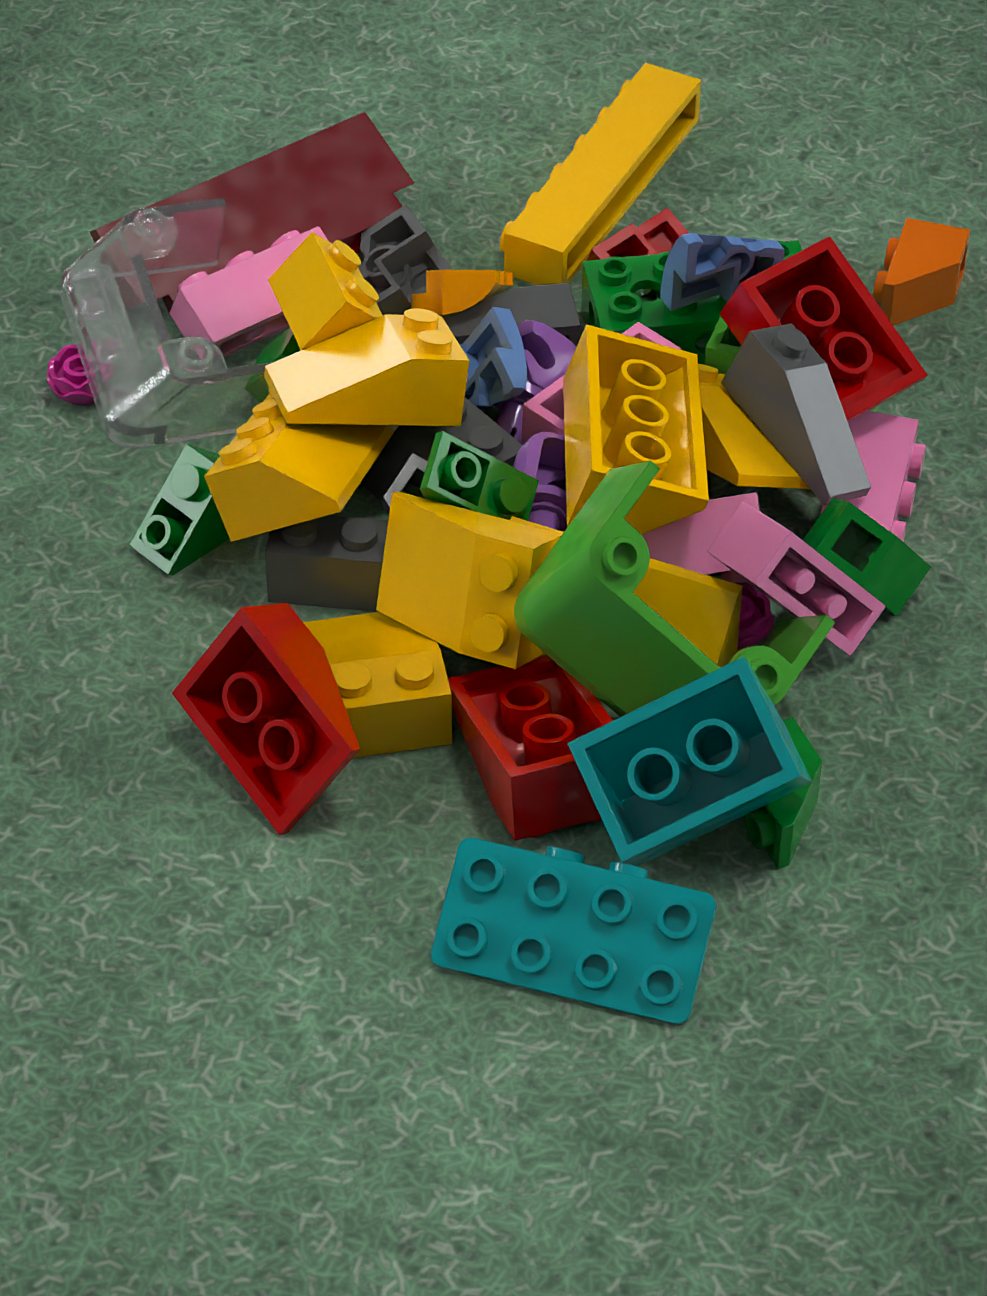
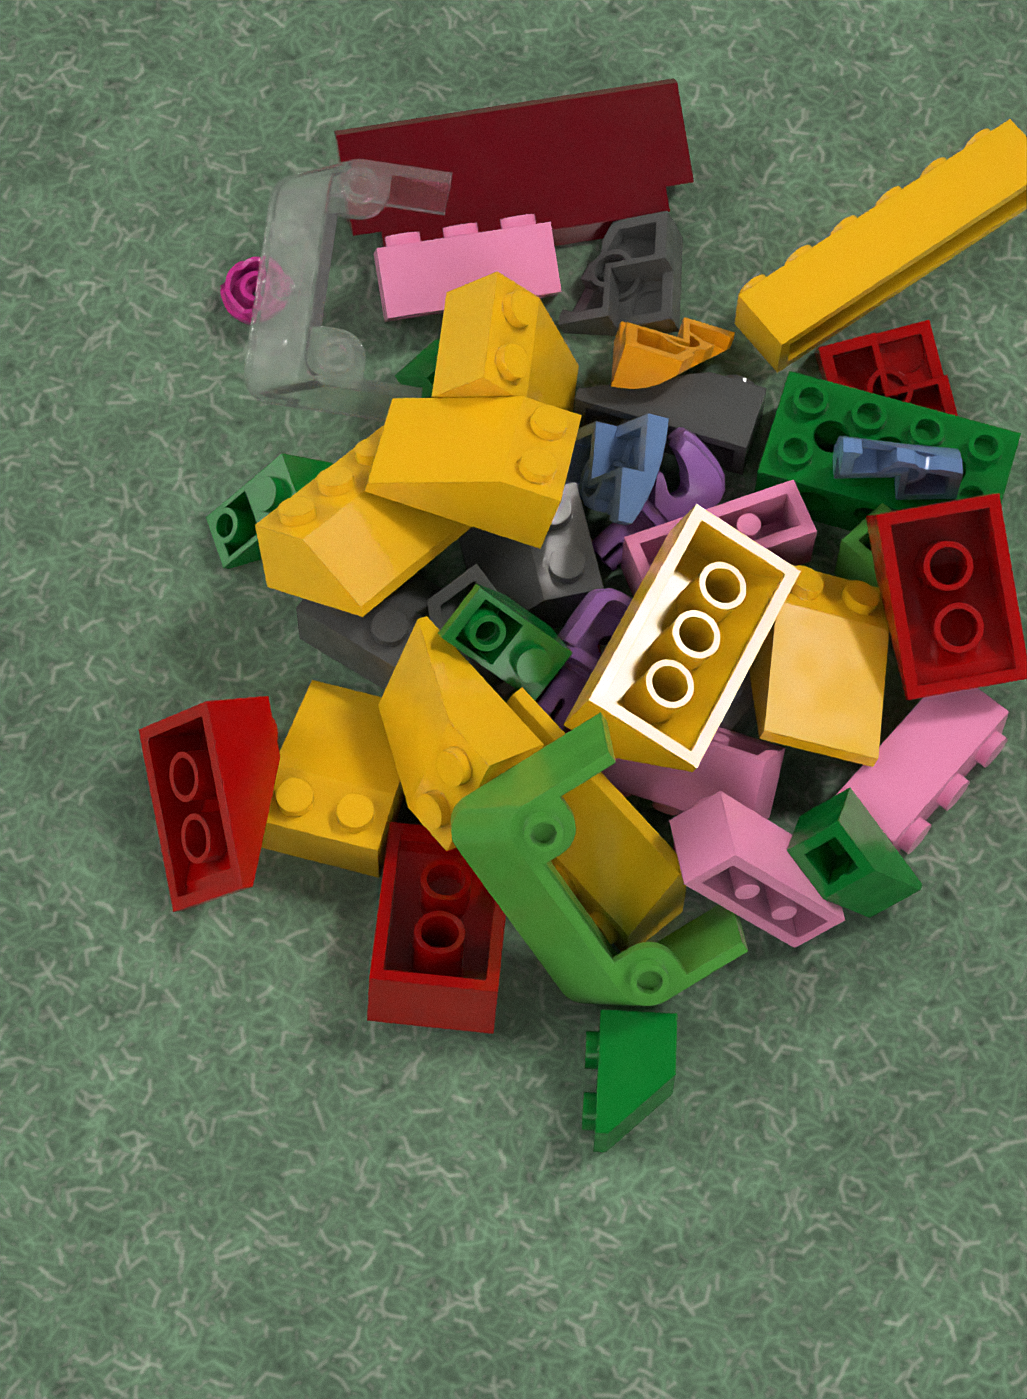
camera: 25 degrees right, 20 degrees up
teal bracket [431,837,717,1025] -> none
teal slope [567,657,812,867] -> none
dark grey slope [721,323,871,505] -> none

